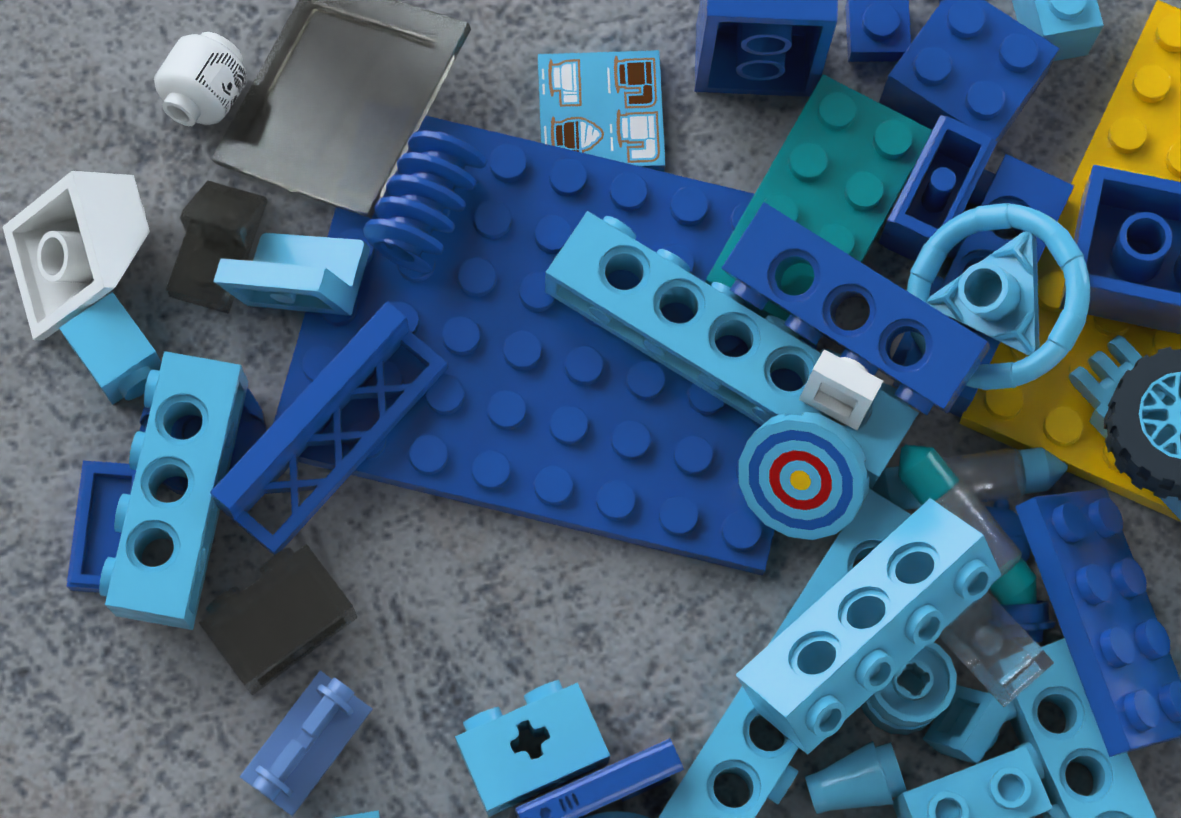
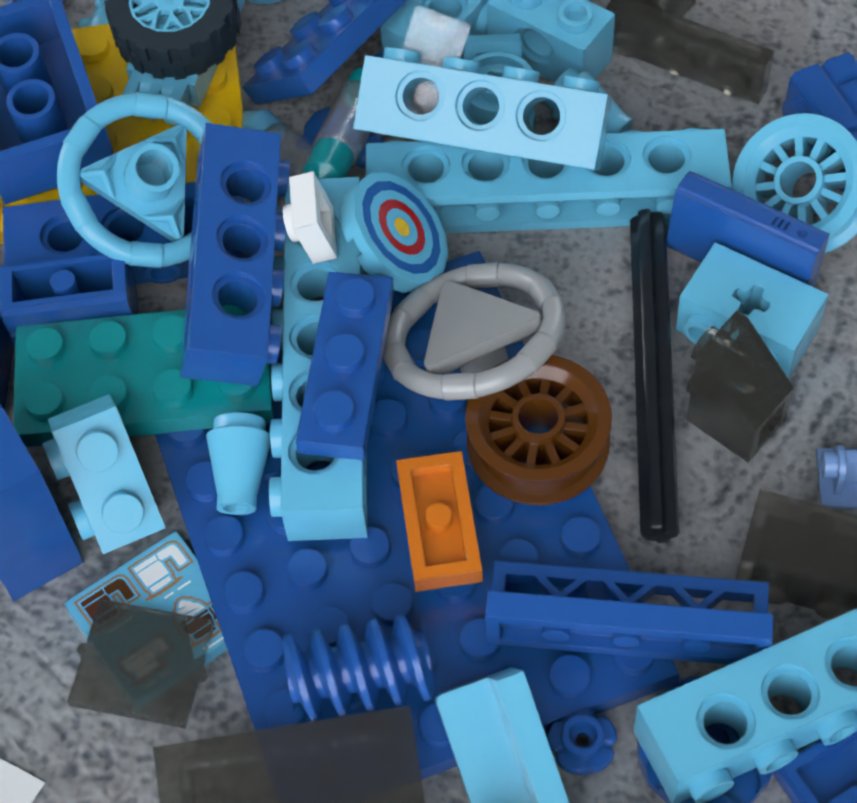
camera: 115 degrees left, 15 degrees down
none -> medium azure brick [42,394,166,554]
none -> clear smoke piece [67,599,215,729]
none -> medium azure cone [206,412,271,515]
none -> blue plate [295,272,394,460]
none -> light grey piece [383,262,566,401]
none -> orange plate [396,451,483,592]
none -> reddish brown wheel [465,355,612,506]
none -> blue plate [547,709,617,776]
none -> black axle [630,209,680,543]
none -> clear smoke slope [686,310,794,462]

